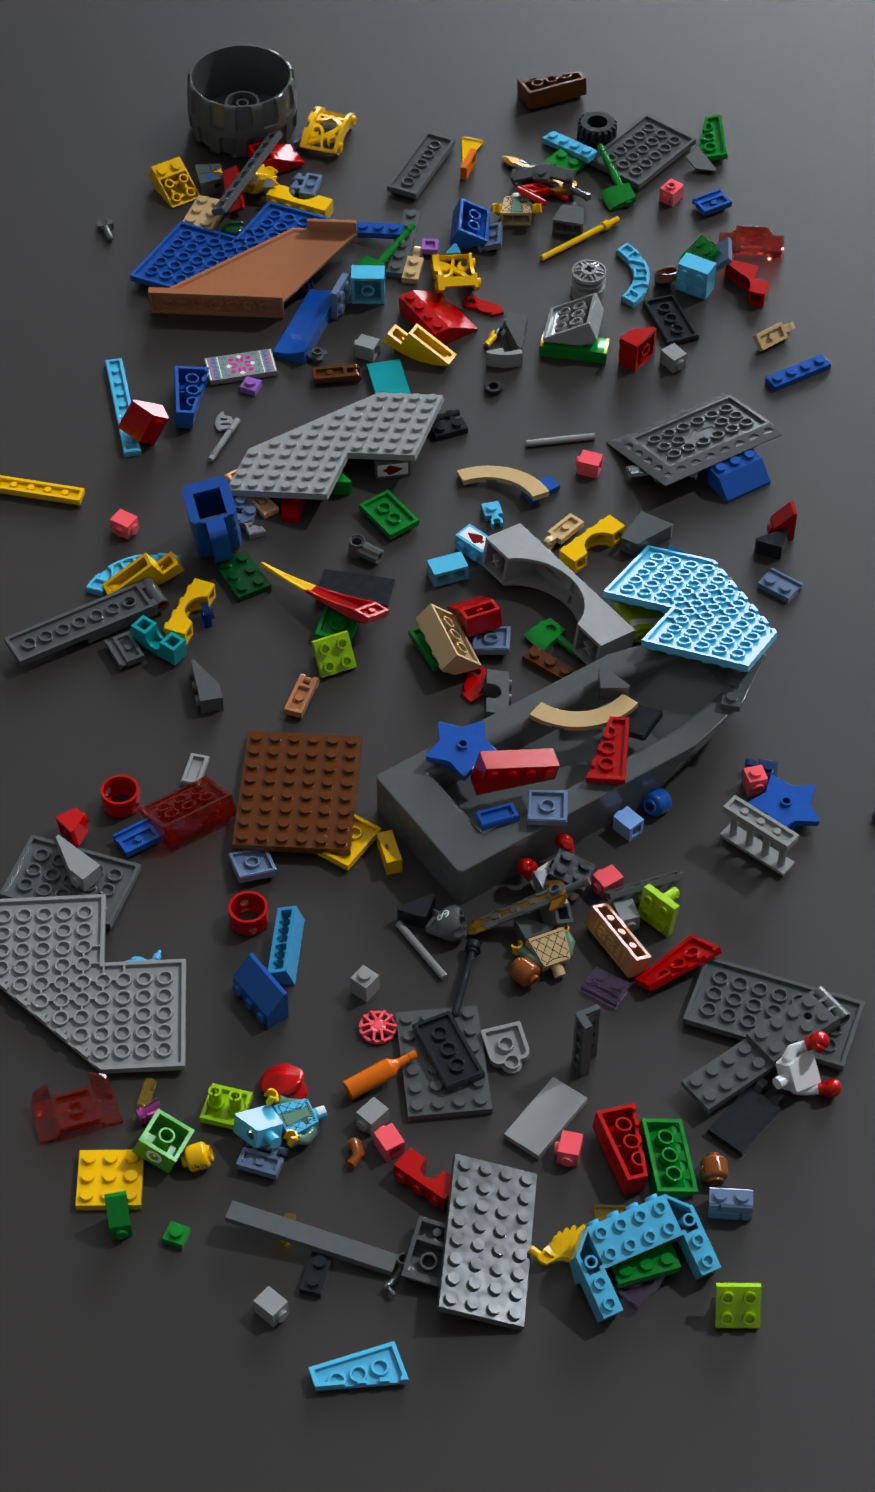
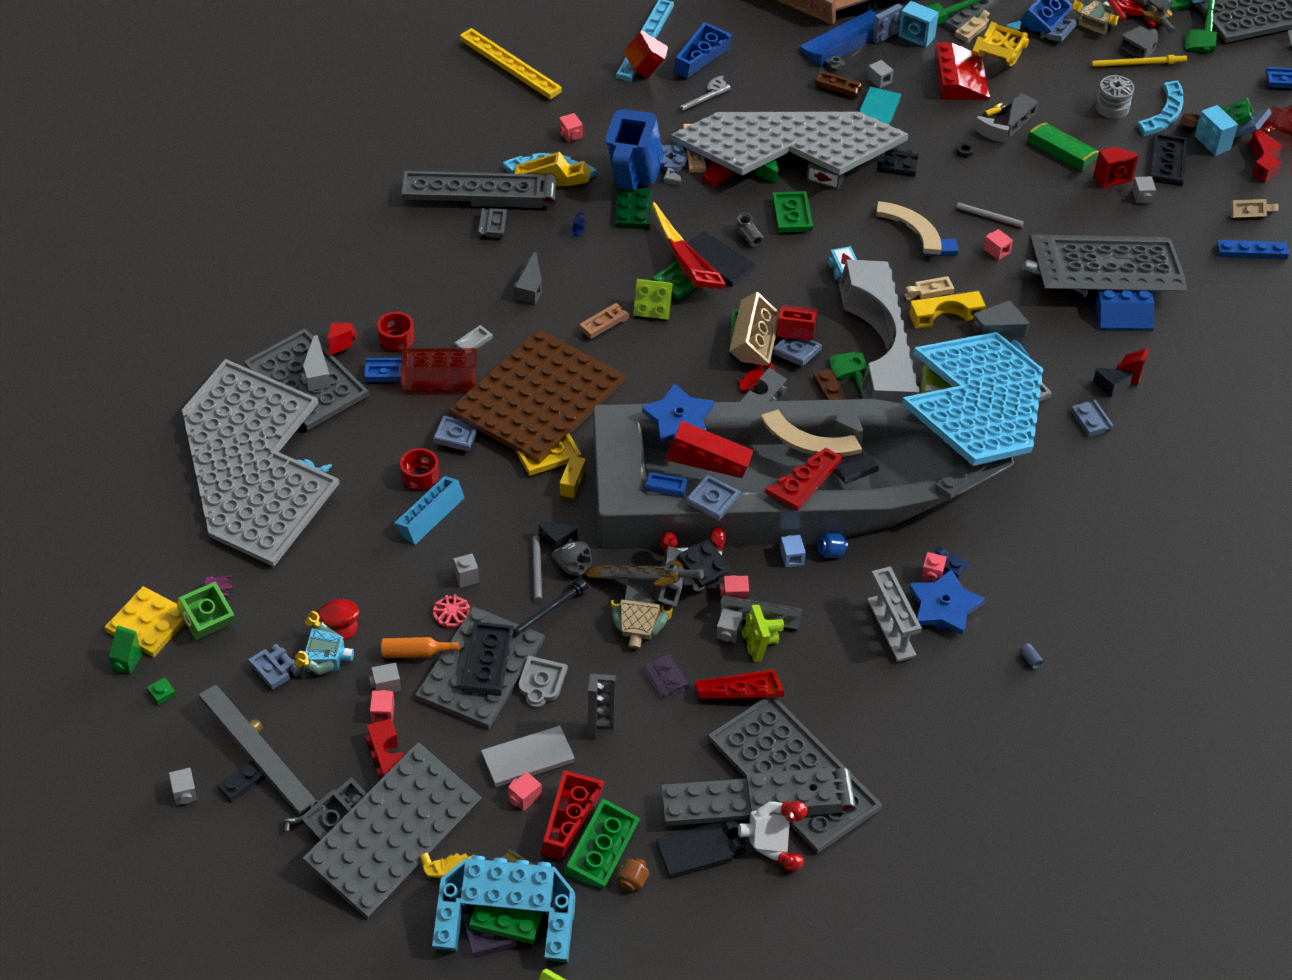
camera: 30 degrees right, 0 degrees up
clear red piece [31,1072,124,1145] -> none
teal arch [131,615,187,666] -> none
clear yellow piece [137,1078,157,1108] -> none
yellow arch [163,578,216,646] -> none
yellow head [181,1141,214,1172] -> none
lime plate [199,1083,253,1130] -> none
light grey tile [204,349,278,385] -> none
blue slope [232,953,289,1029] -> none
medium azure torso [233,1105,283,1148] -> none
medium lavender plate [239,376,262,396] -> none
medium azure wing [308,1341,409,1391] -> none
dark orange arm [346,1138,365,1169] -> none
yellow slope [382,323,457,366] -> none
medium lavender plate [421,239,439,255] -> none
medium azure brick [427,551,469,588] -> none
red brick [462,295,504,317] -> none
medium azure plate [481,501,503,529] -> none
dark orange head [510,957,540,987] -> none
light grey slope [542,293,604,346] -> none
nougat brick [584,903,652,978] -> none
coral brick [659,179,684,207] -> none
sand blue brick [707,1187,753,1221] -> none

